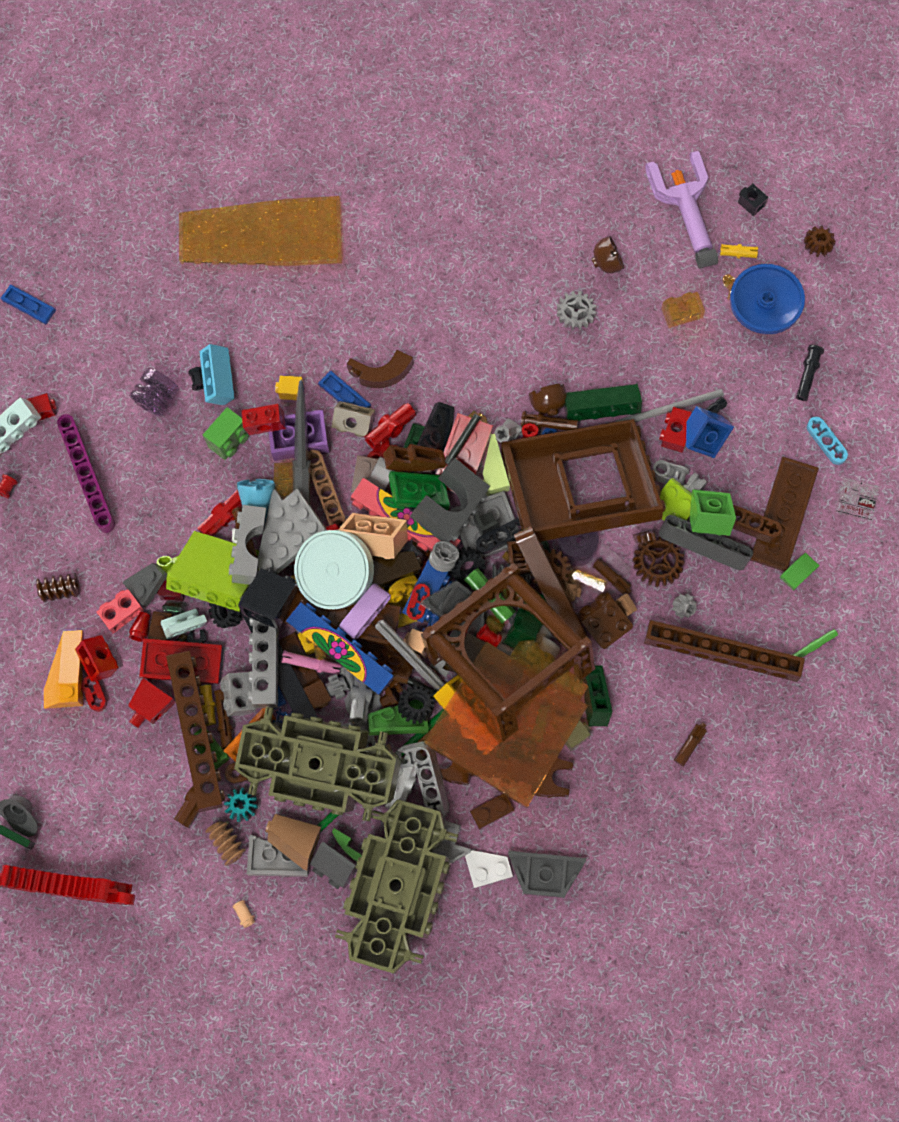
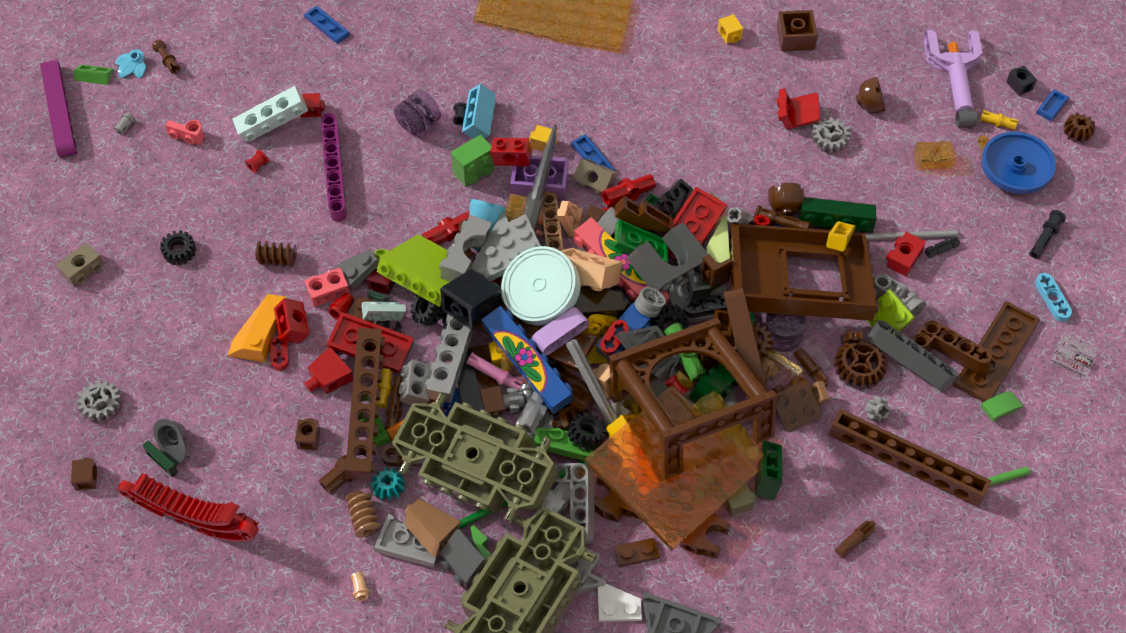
camera: 10 degrees right, 15 degrees down
reddish brown arch [347,350,414,388] -> none
pearl dark grey bar [445,414,481,464] -> none
blue slope [686,406,734,458] -> none
bright green slope [690,490,736,536] -> none
none -> reddish brown brick [295,418,320,450]
none -> light nougat wing [557,201,584,238]
none -> reddish brown panel [700,254,733,291]
none -> yellow brick [718,14,743,44]
none -> reddish brown brick [777,10,818,51]
none -> red bracket [777,88,820,130]
none -> yellow slope [826,221,855,251]
none -> blue tile [1036,89,1069,122]

